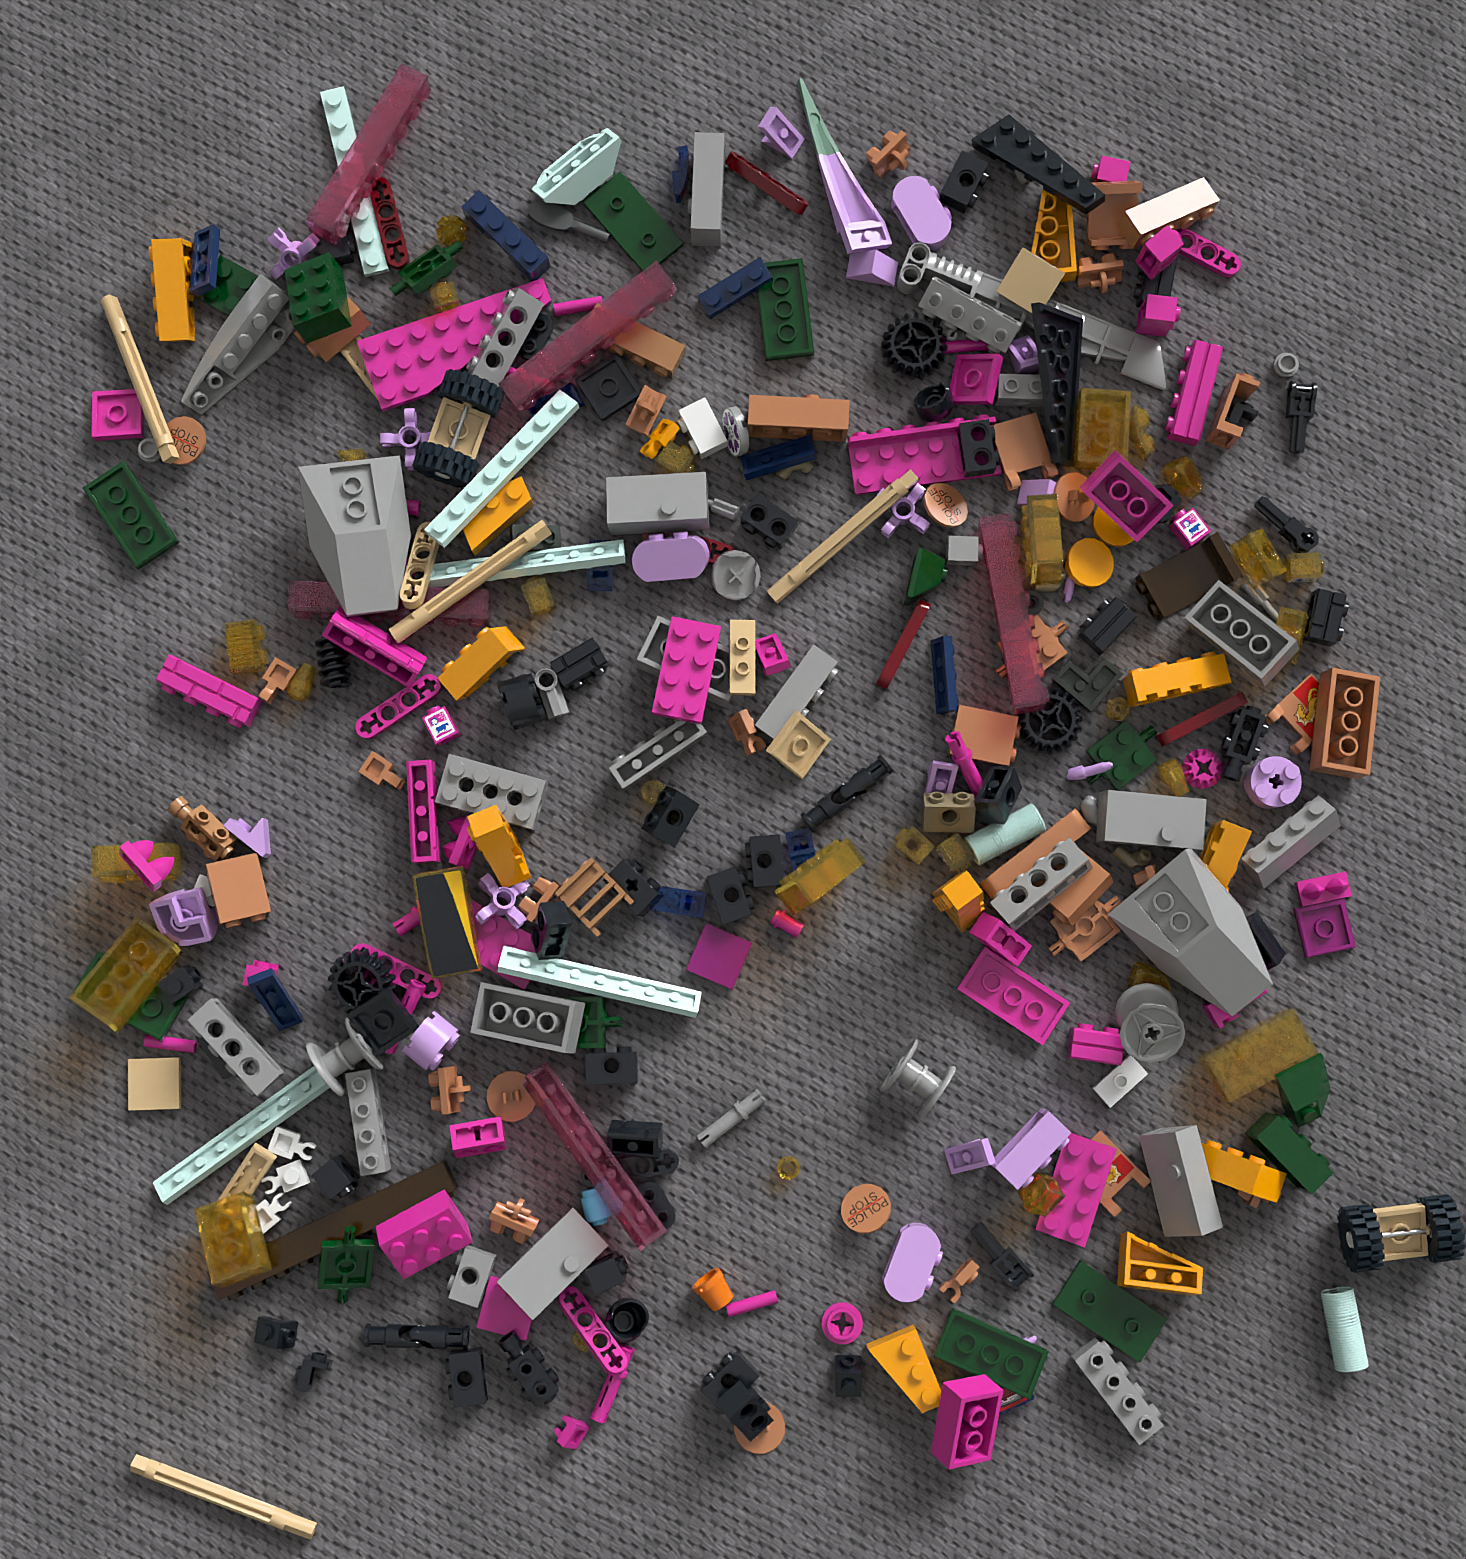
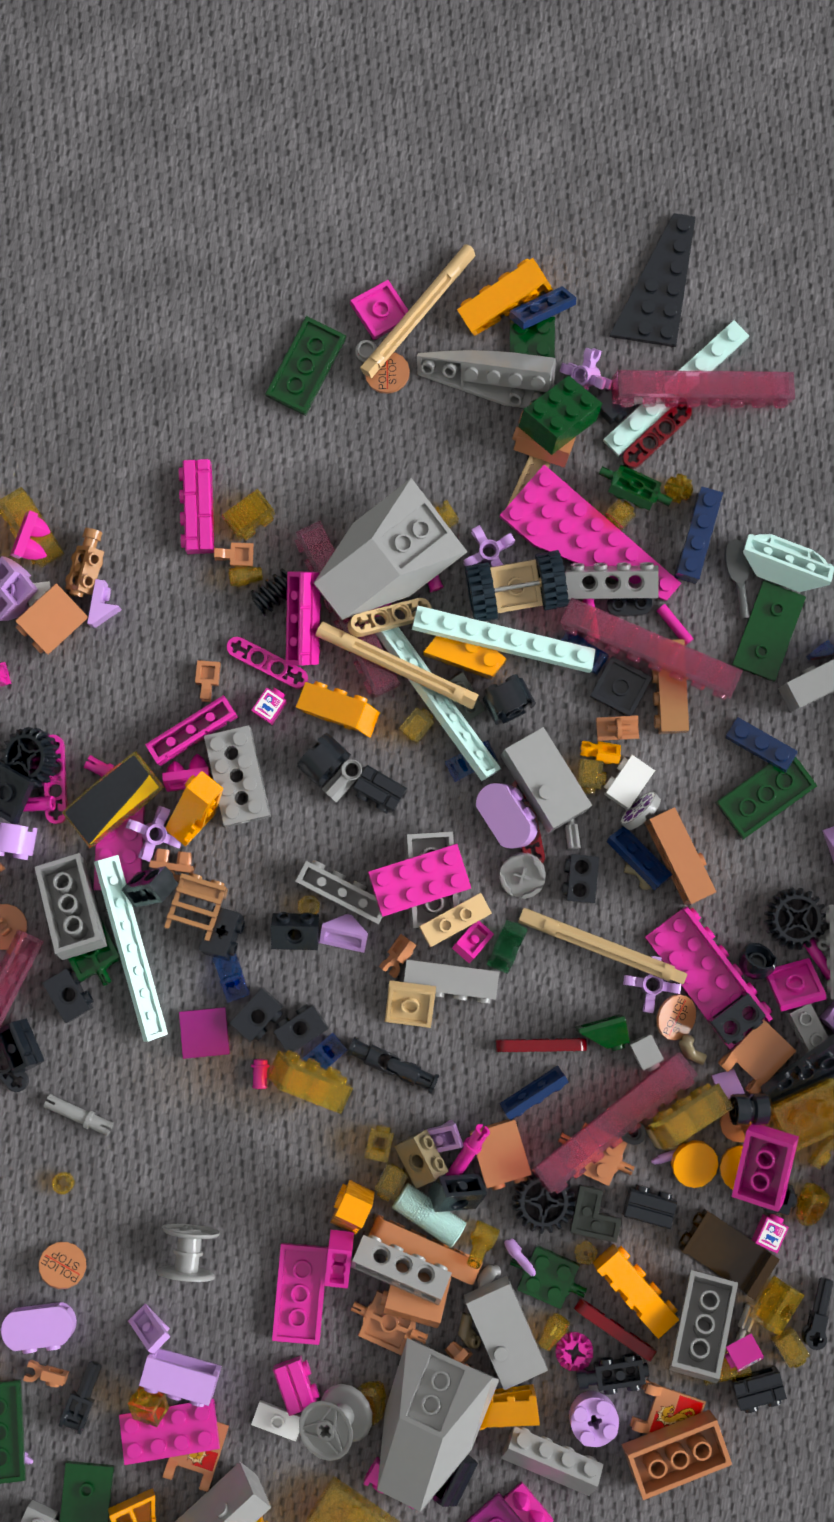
camera: 60 degrees right, 0 degrees up
none -> lavender slope [319,914,368,953]
none -> clear yellow pin [467,1220,500,1269]
none -> black brick [482,674,536,725]
none -> clear green brick [486,920,528,974]
none -> black wing [609,213,696,347]
none -> dark tan arm [679,1034,707,1065]
none -> dark pink brick [724,1334,764,1372]
none -> black wheel [729,1093,771,1125]

